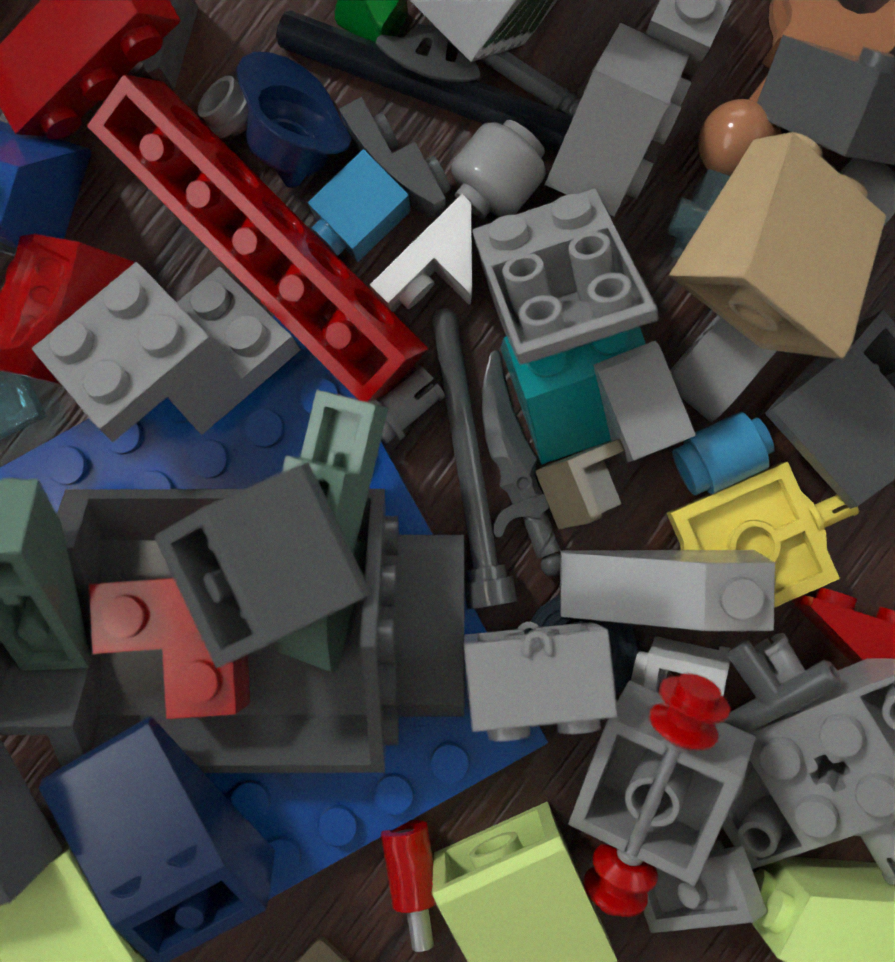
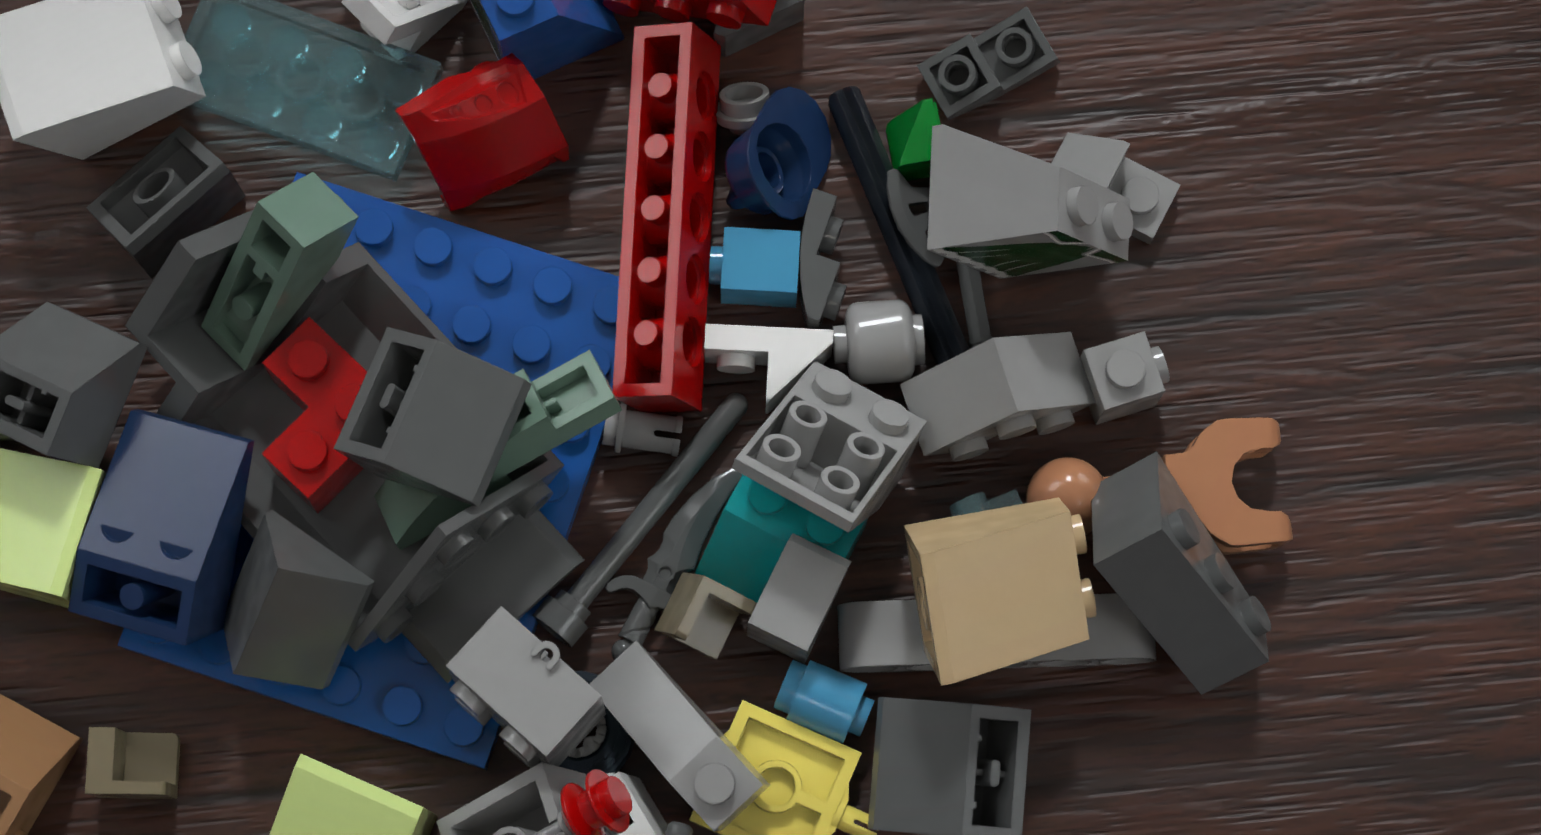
camera: 45 degrees right, 10 degrees down
light grey bracket [31,262,300,442] -> none
red piece [381,820,436,952] -> none
none -> dark grey slope [224,510,375,690]

